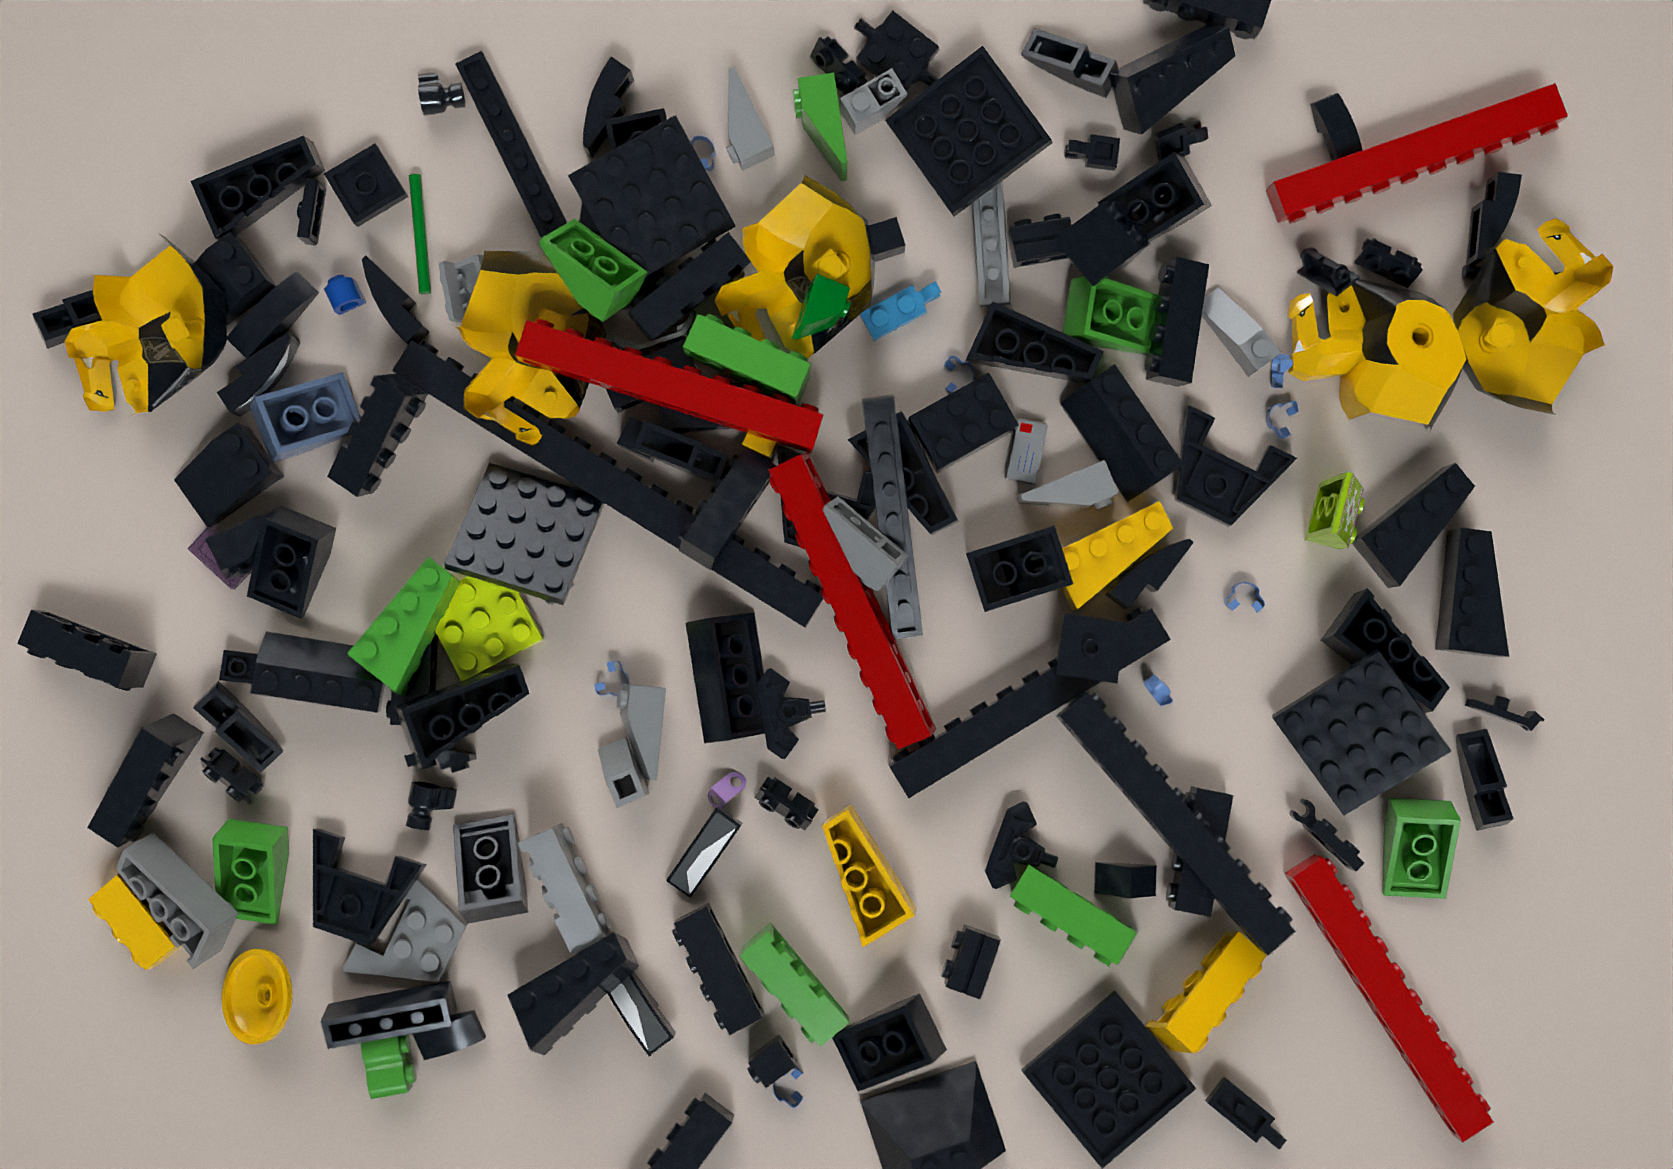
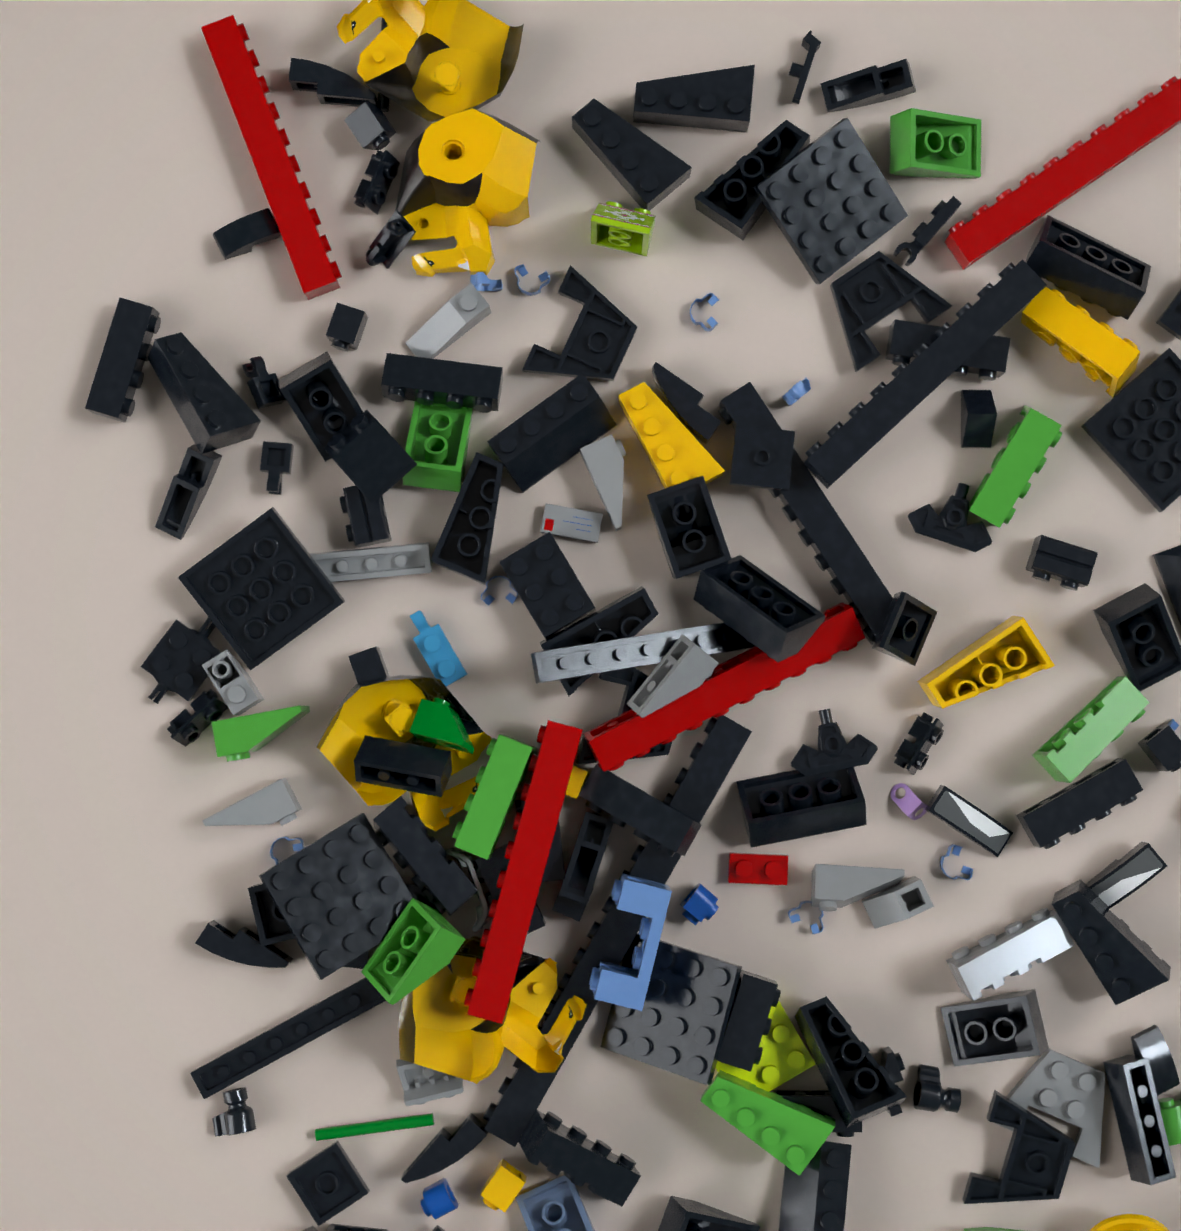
camera: 90 degrees left, 0 degrees up
none -> black brick [326,302,368,351]
none -> brick [344,102,396,151]
none -> black brick [354,735,452,797]
none -> yellow brick [481,1158,527,1212]
none -> medium blue plate [589,873,672,1011]
none -> blue plate [680,883,719,926]
none -> black slope [693,555,826,662]
none -> black brick [717,970,781,1072]
none -> red plate [728,852,788,885]
none -> black wing [830,251,952,372]
none -> black slope [872,591,937,666]
none -> medium blue piece [940,844,973,880]
none -> black slope [1025,215,1151,320]

